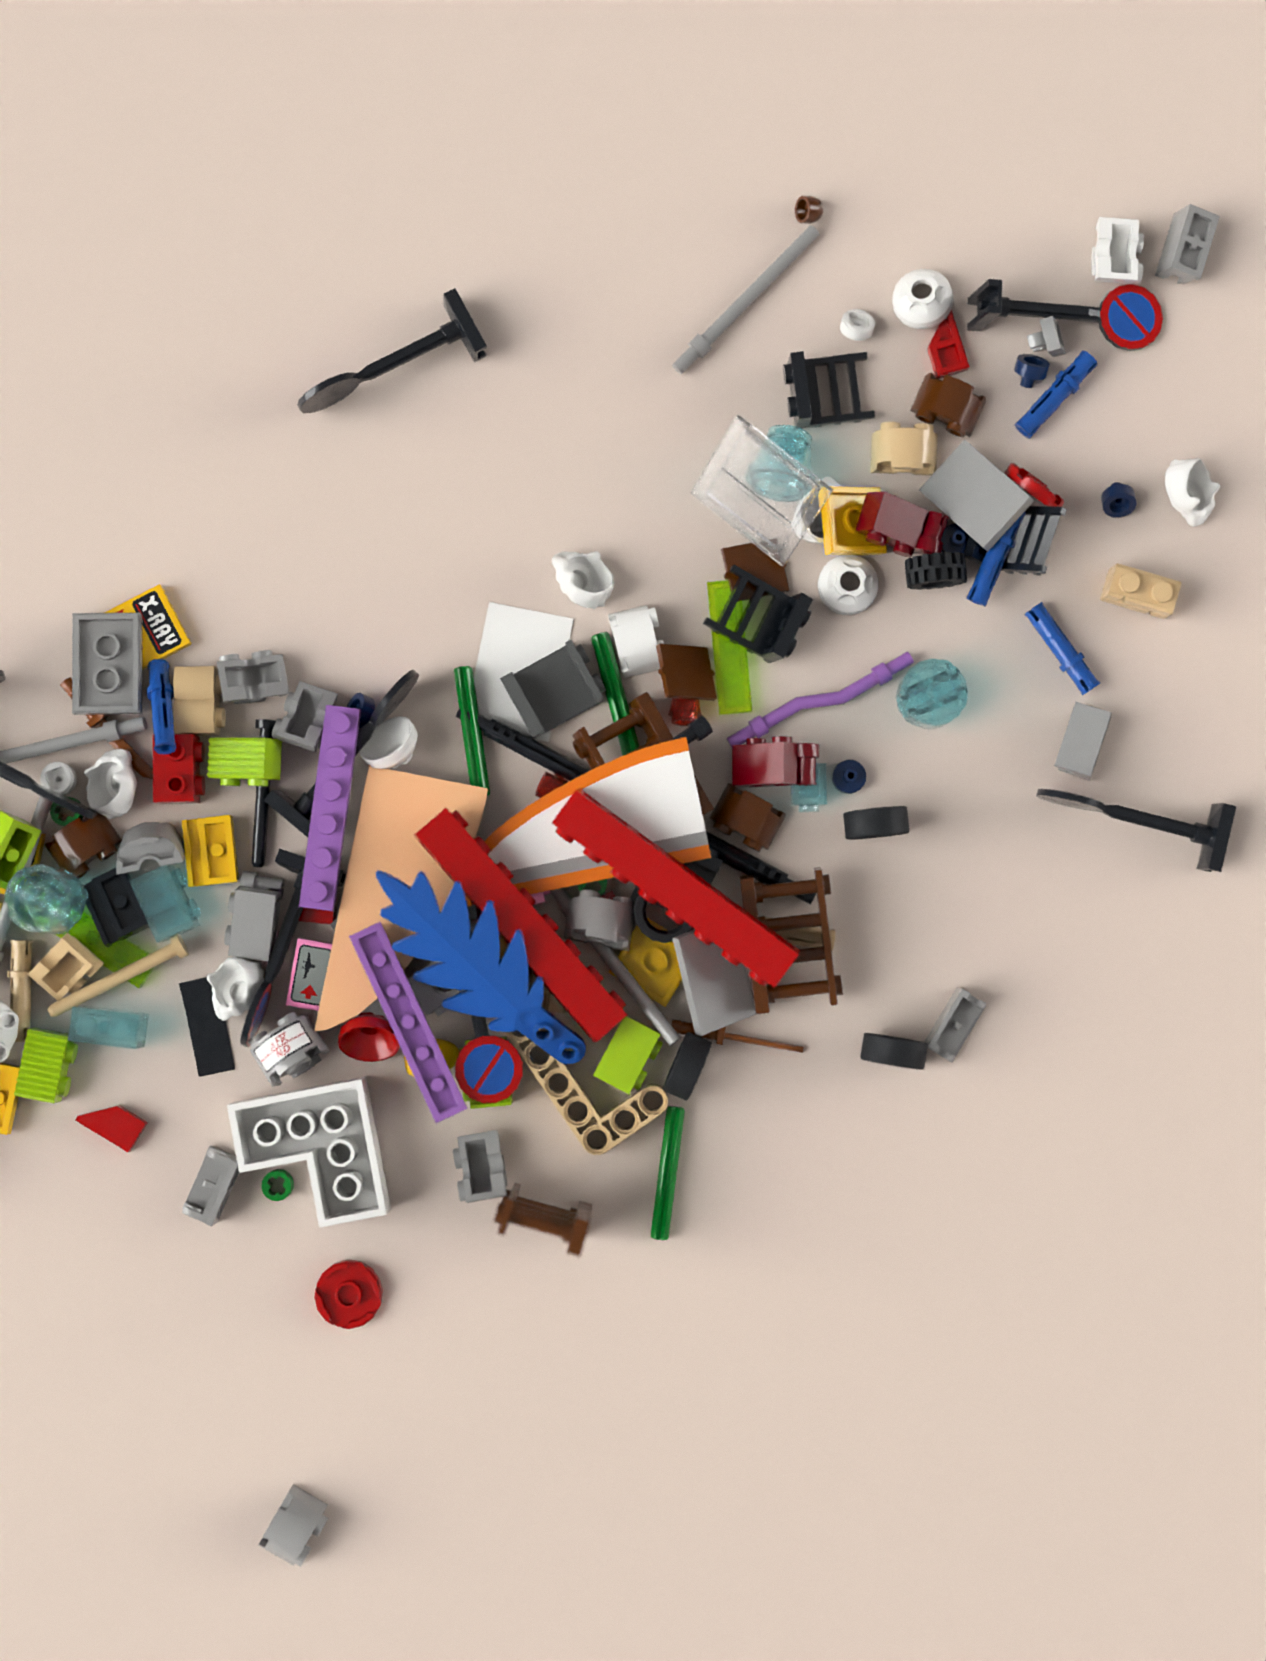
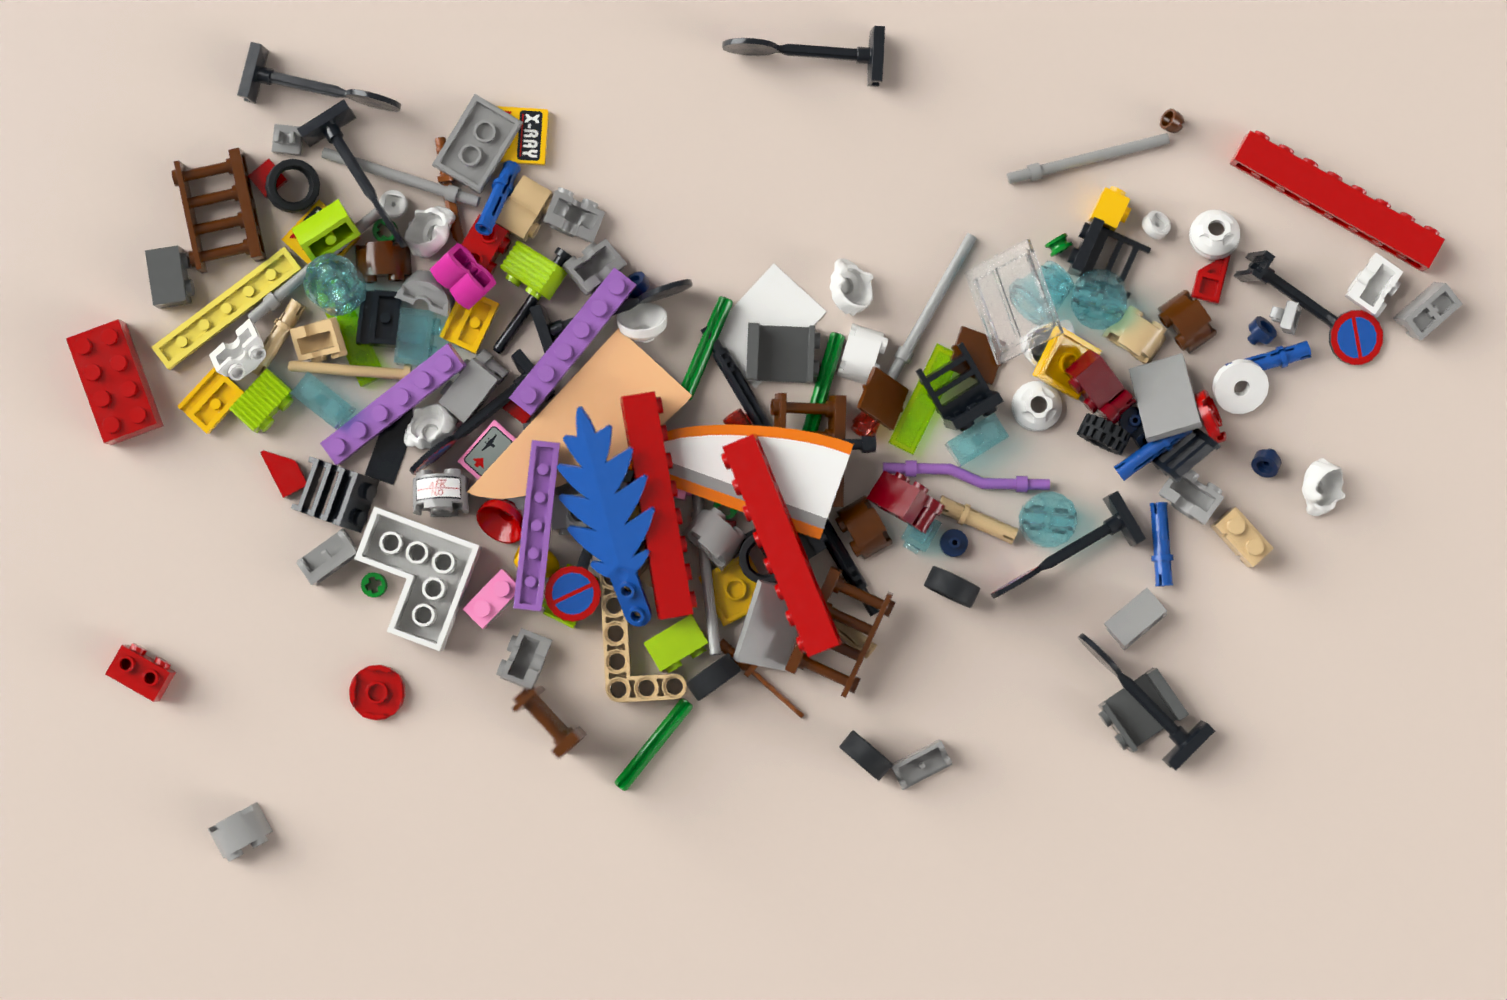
camera: 30 degrees right, 0 degrees up
none -> red brick [105,643,176,702]
none -> black plate [291,456,380,533]
none -> medium lavender plate [320,343,467,466]
none -> dark pink brick [430,243,496,310]
none -> bright pink brick [463,569,516,629]
none -> light grey bar [887,233,977,380]
none -> tan pin [938,495,1019,545]
none -> clear light blue brick [945,413,1009,467]
none -> black piece [991,491,1146,599]
none -> green bush [1045,233,1073,257]
none -> clear light blue brick [1071,269,1127,330]
none -> yellow brick [1088,186,1131,231]
none -> dark grey panel [1098,668,1189,753]
none -> light grey cylinder [1159,469,1224,525]
none -> white tile [1212,359,1269,414]
none -> red brick [1230,130,1445,272]

